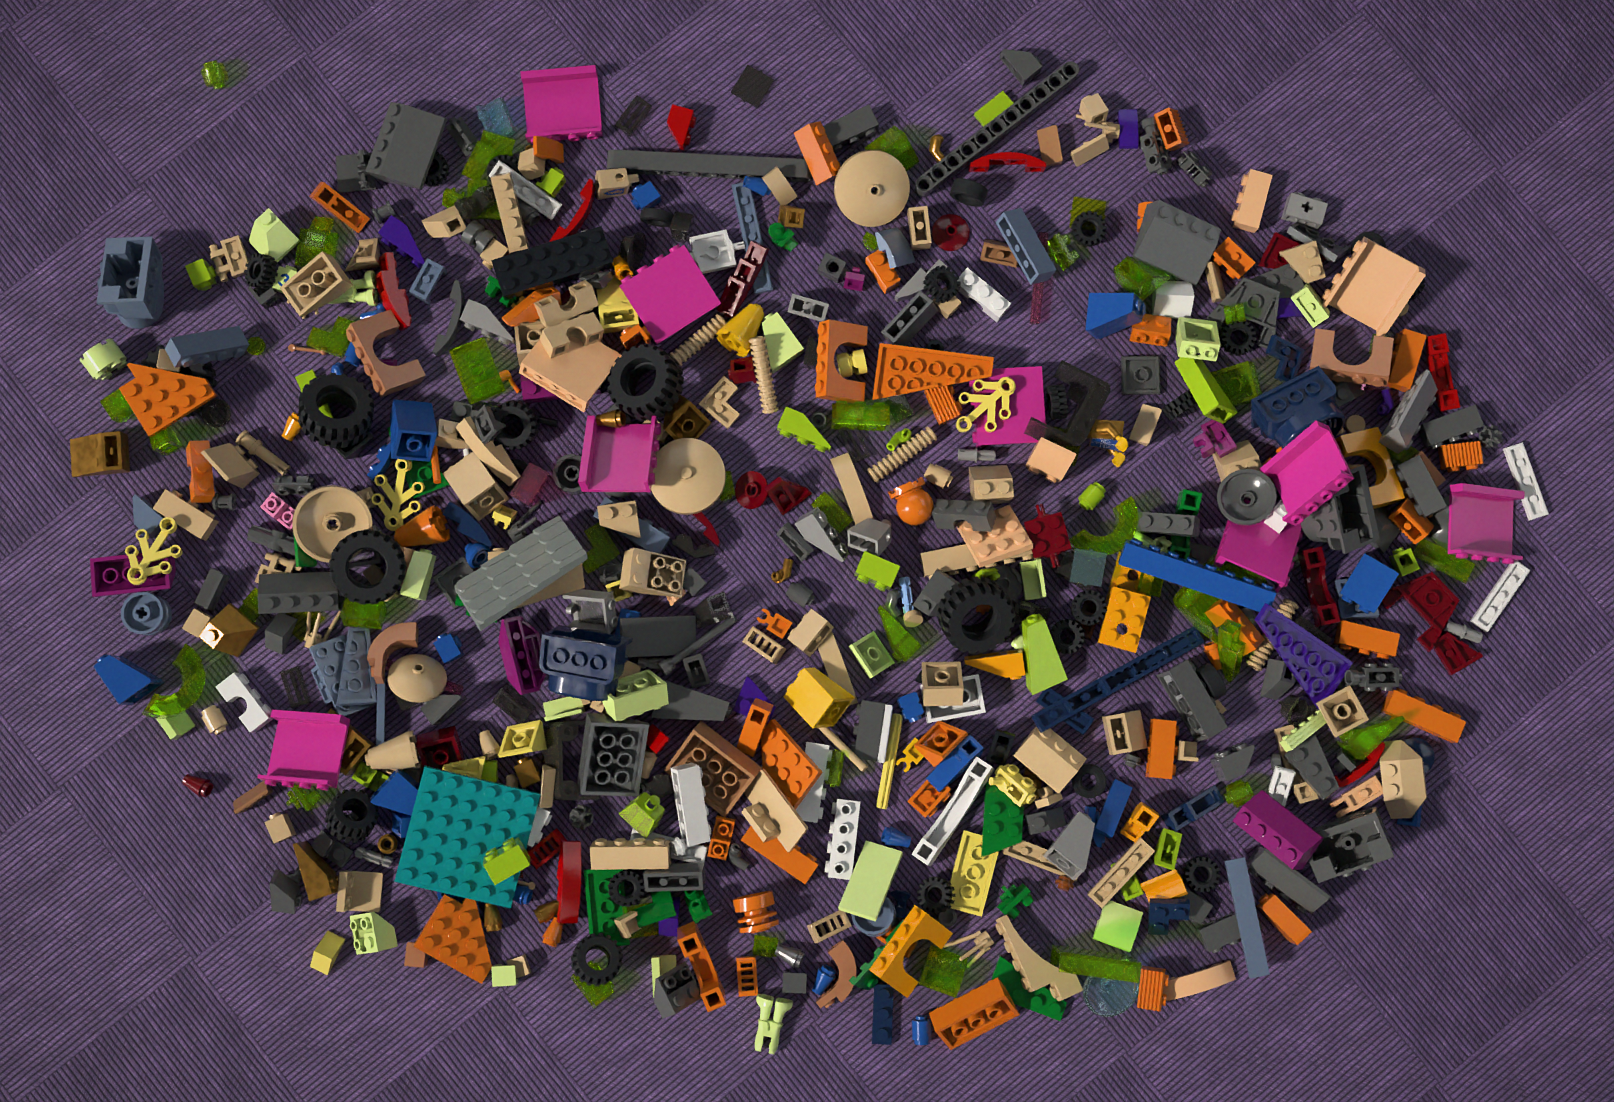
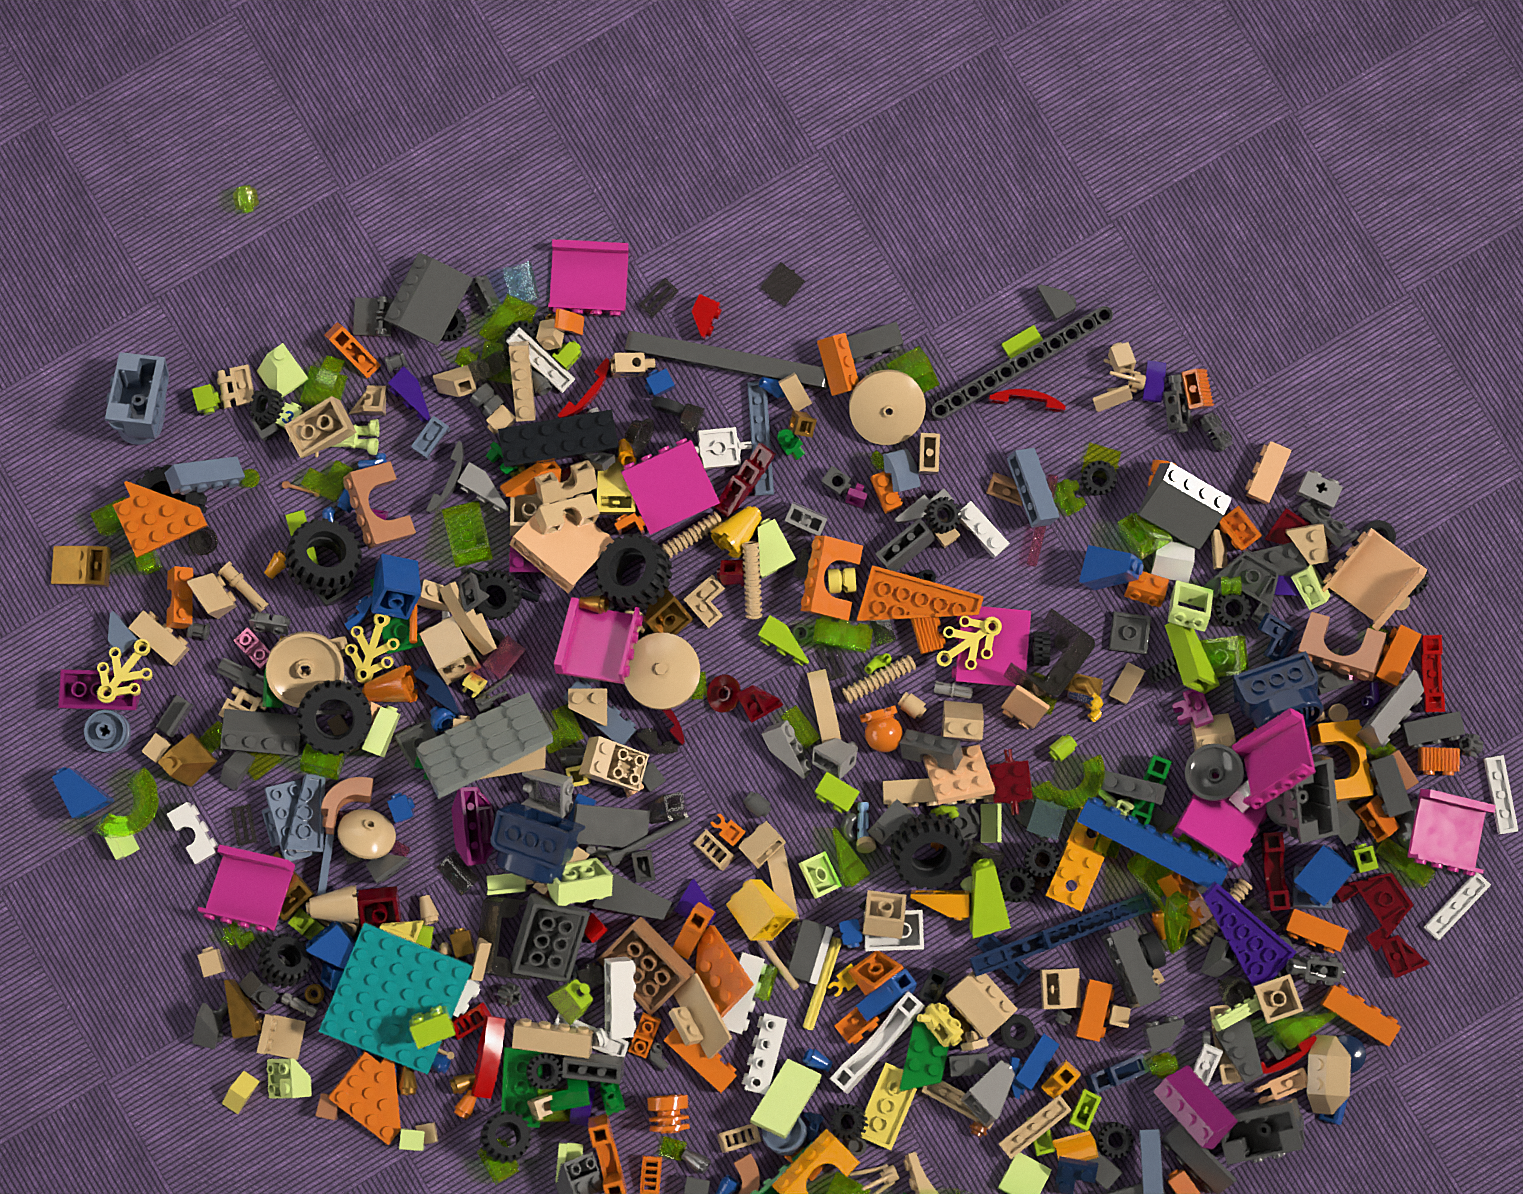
camera: 10 degrees right, 0 degrees up
yellowish green brick [79,339,128,381] -> none
tan slope [156,349,181,373] -> none
dark red cone [182,774,213,798] -> none
tan brick [201,705,228,735] -> none
medium nougat slope [233,781,273,814] -> none
tan plant [304,610,342,648] -> none
red slope [375,252,412,331] -> none
dark grey plate [450,401,478,422] -> none
light yellow slope [498,720,547,758] -> none
orange hand [499,370,521,393] -> none
dark grey brick [553,454,584,495] -> none
tan cone [641,749,658,779] -> none
pearl gold arm [771,559,793,583] -> none
dark grey tile [776,522,814,561] -> none
pearl gold arm [929,134,945,162] -> none
dark red dish [932,214,970,251] -> none
black tyre [950,178,988,207] -> none
green hips [996,883,1034,919] -> none
medium nougat slope [1037,125,1063,167] -> none
light grey axle [1443,620,1483,643] -> none

